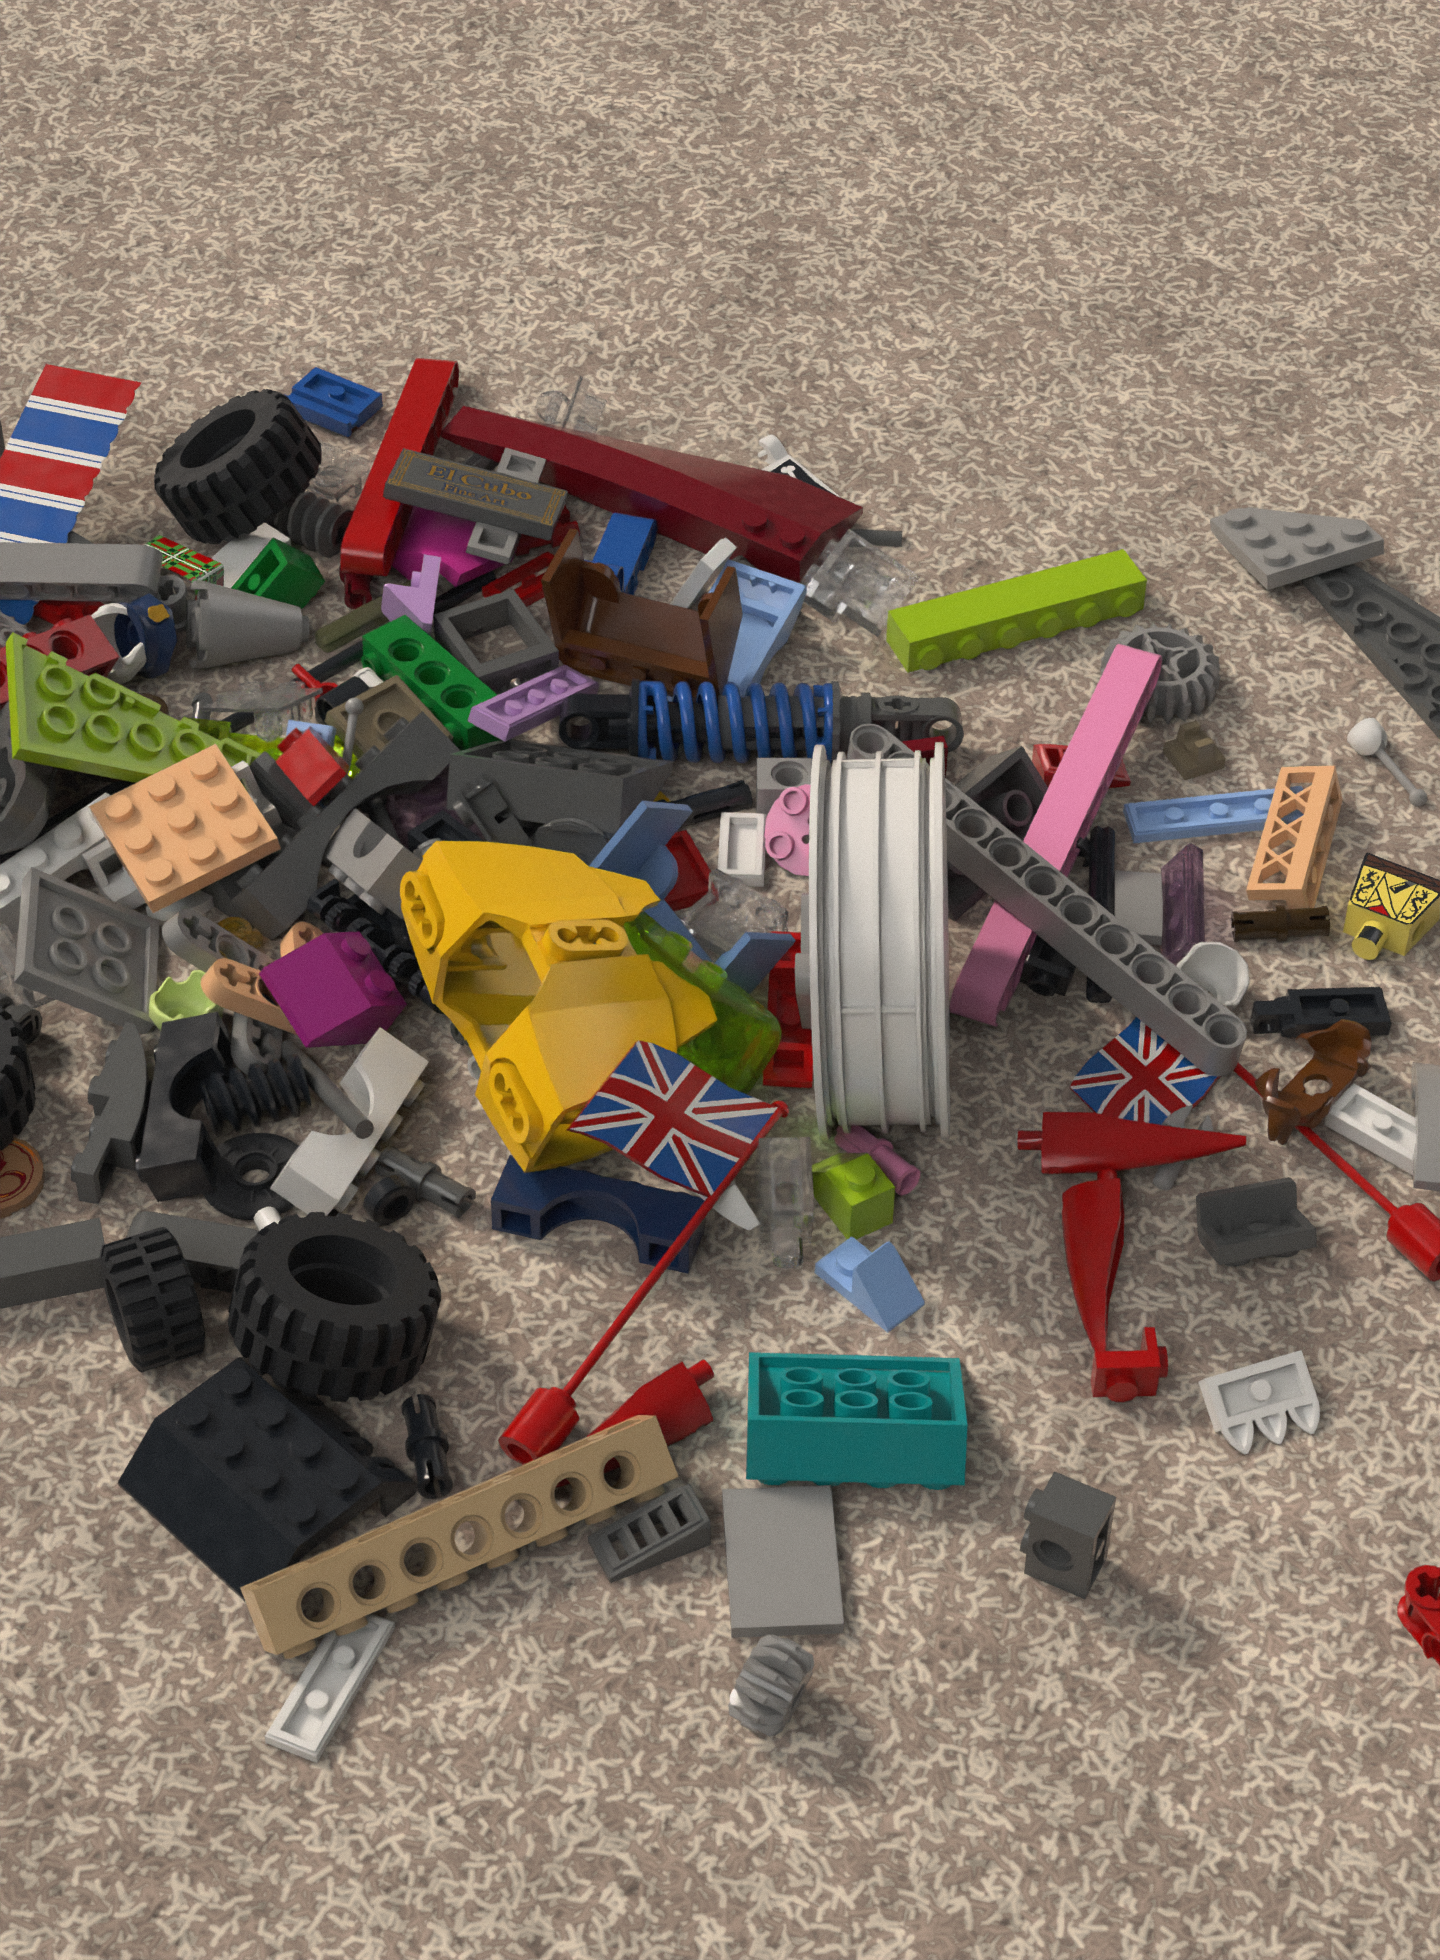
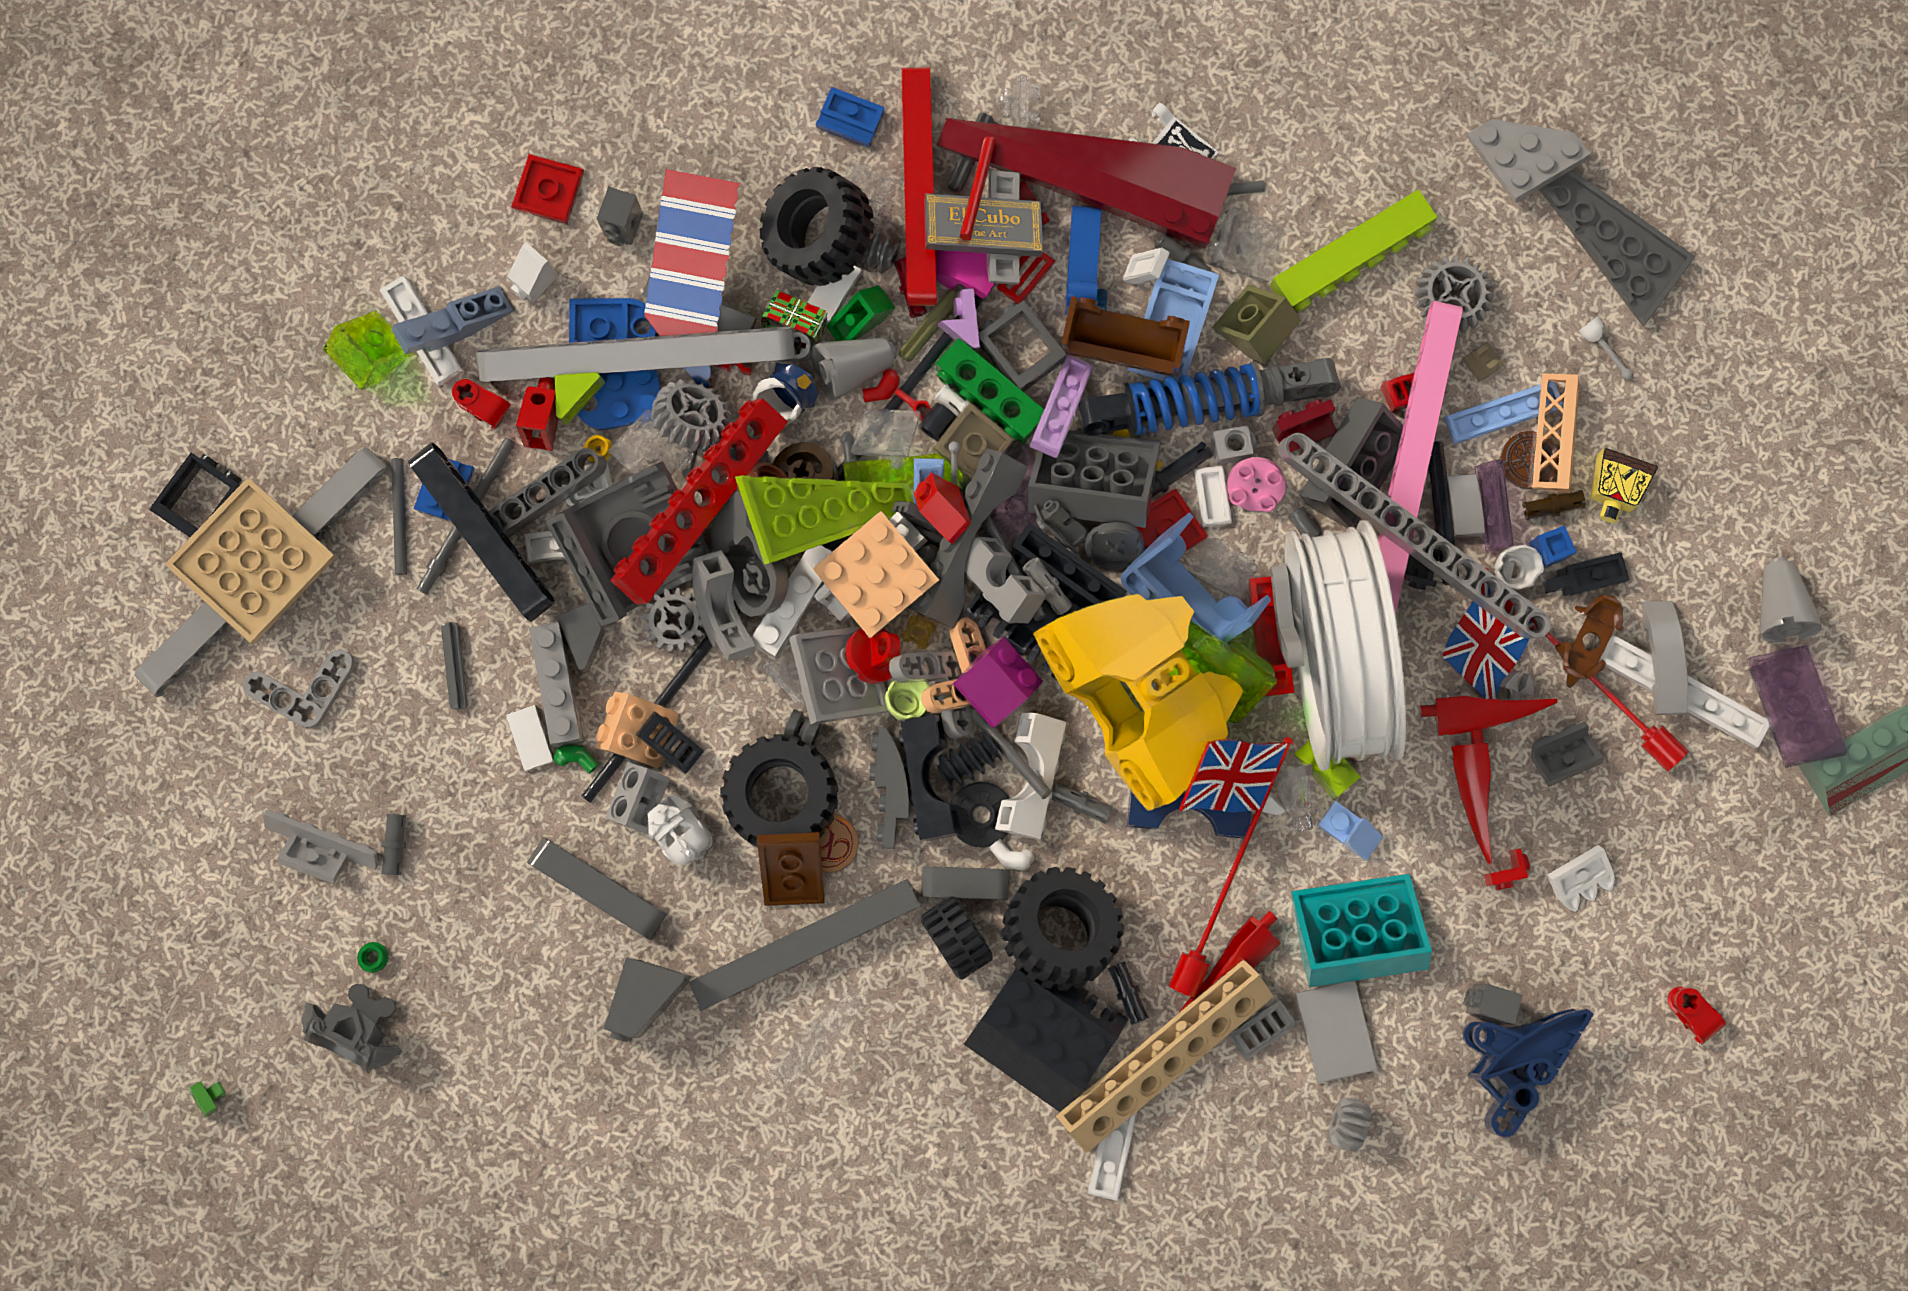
camera: 10 degrees left, 35 degrees up
black tile [363,1175,416,1226] -> none
none -> red tile [845,628,901,685]
none -> red arm [862,369,900,403]
none -> red bar [960,137,996,241]
none -> olive slope [1212,285,1301,364]
none -> dark blue piece [1462,1008,1594,1137]
none -> reddish brown tile [1499,431,1559,490]
none -> blue brick [1529,525,1577,568]

